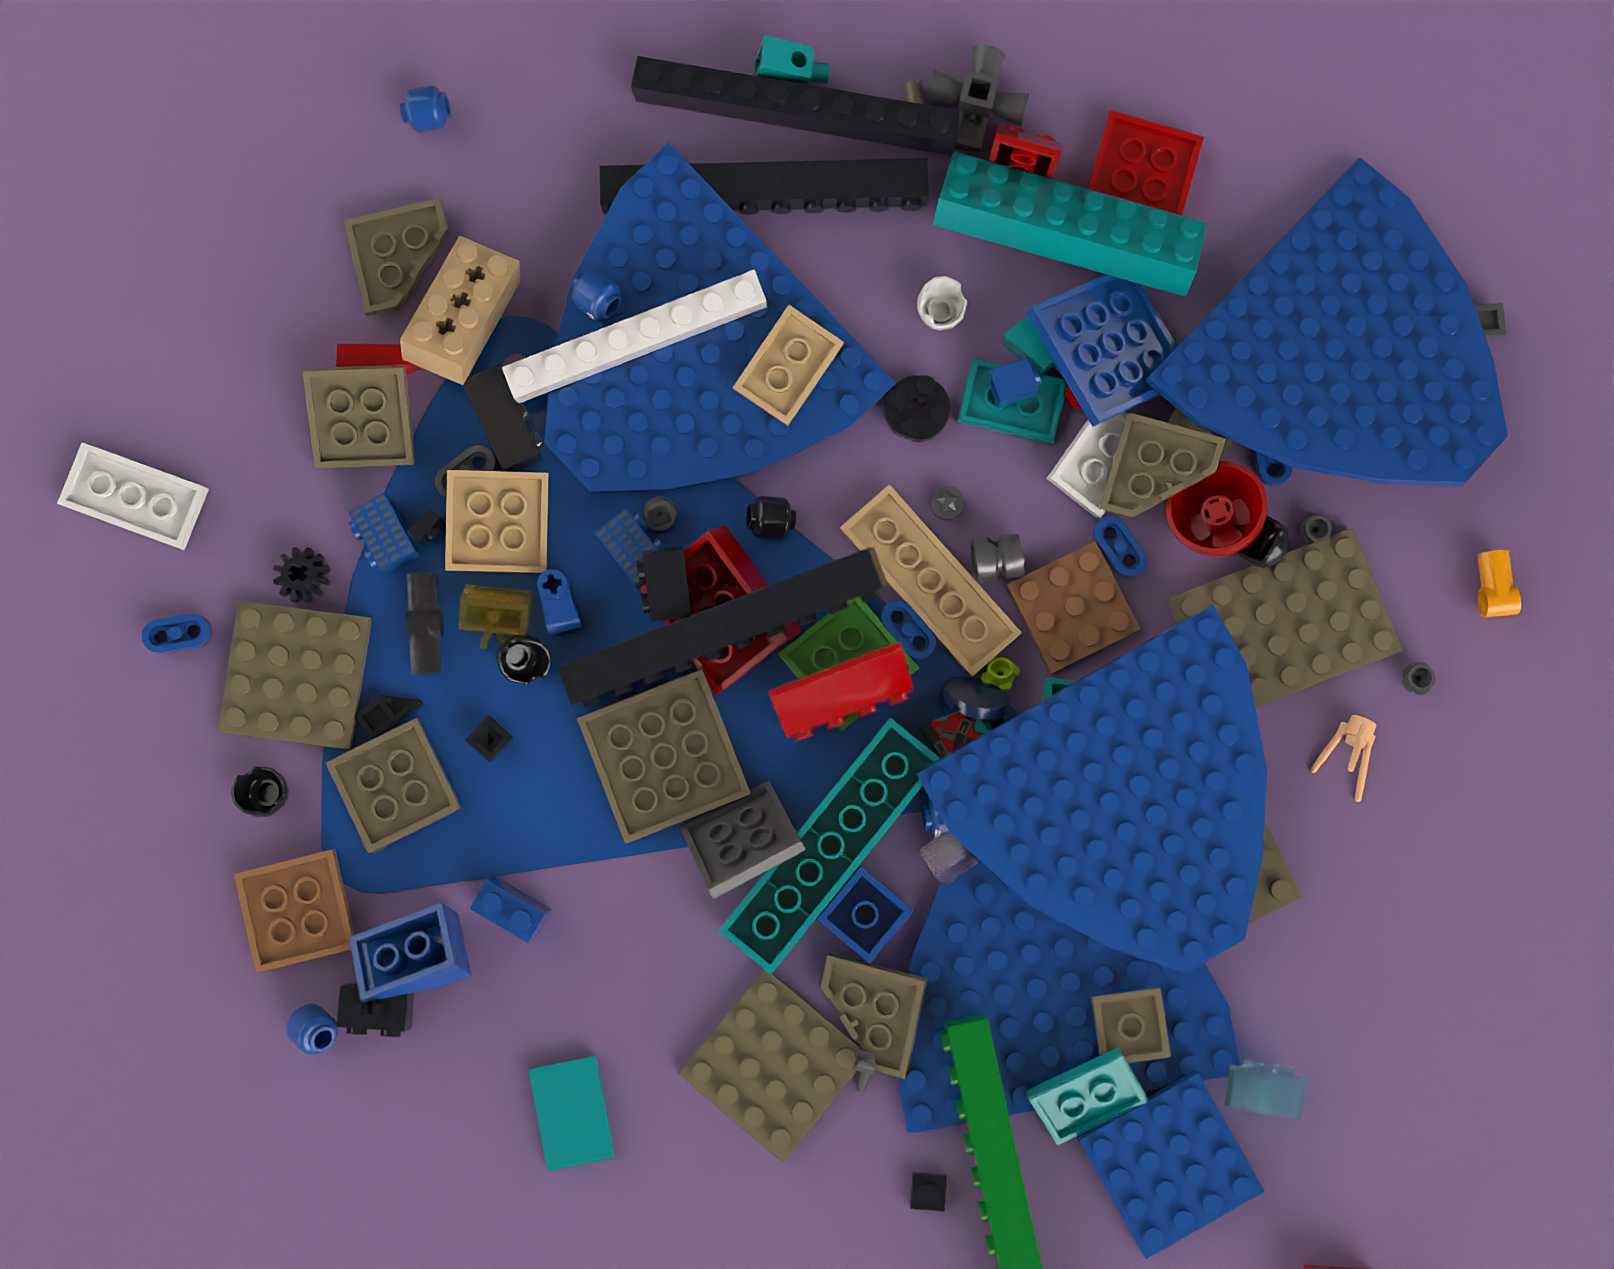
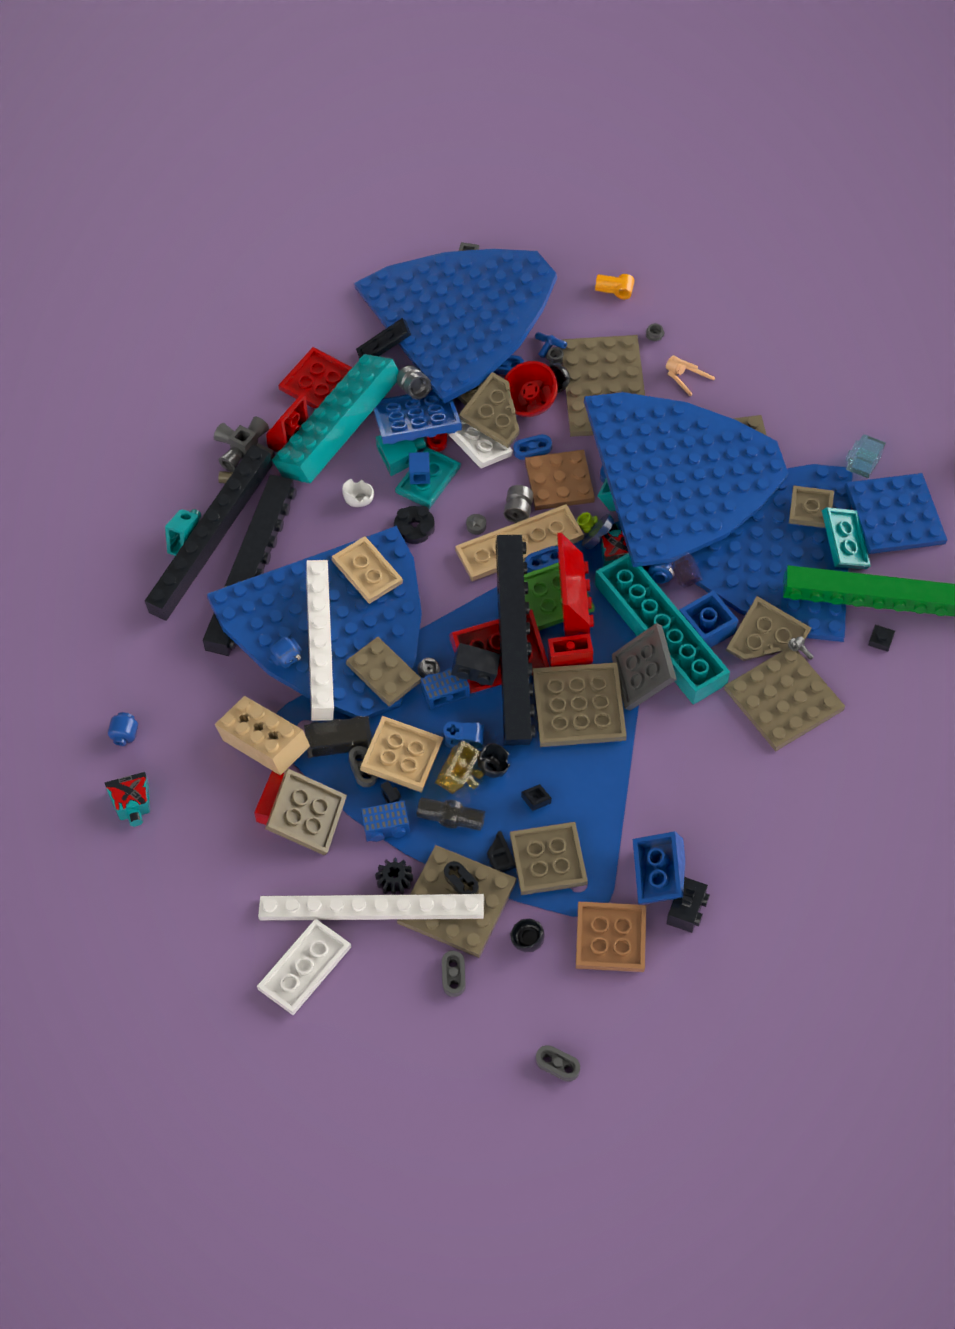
camera: 70 degrees left, 25 degrees down
blue plate [142,614,212,654] -> none
blue head [286,1004,338,1055] -> none
dark tan plate [344,198,449,317] -> none
blue brick [470,876,552,943] -> none
teal tile [528,1055,616,1172] -> none
black head [745,496,796,540] -> none
none -> torso [104,772,150,827]
none -> white plate [258,894,484,921]
none -> dark tan plate [346,637,421,707]
none -> black tile [356,318,411,359]
none -> flat silver wheel [397,366,431,399]
none -> dark grey plate [442,951,466,997]
none -> black beam [444,861,479,894]
none -> blue piece [535,332,567,358]
none -> dark grey plate [536,1045,580,1081]
none -> red brick [548,633,593,667]

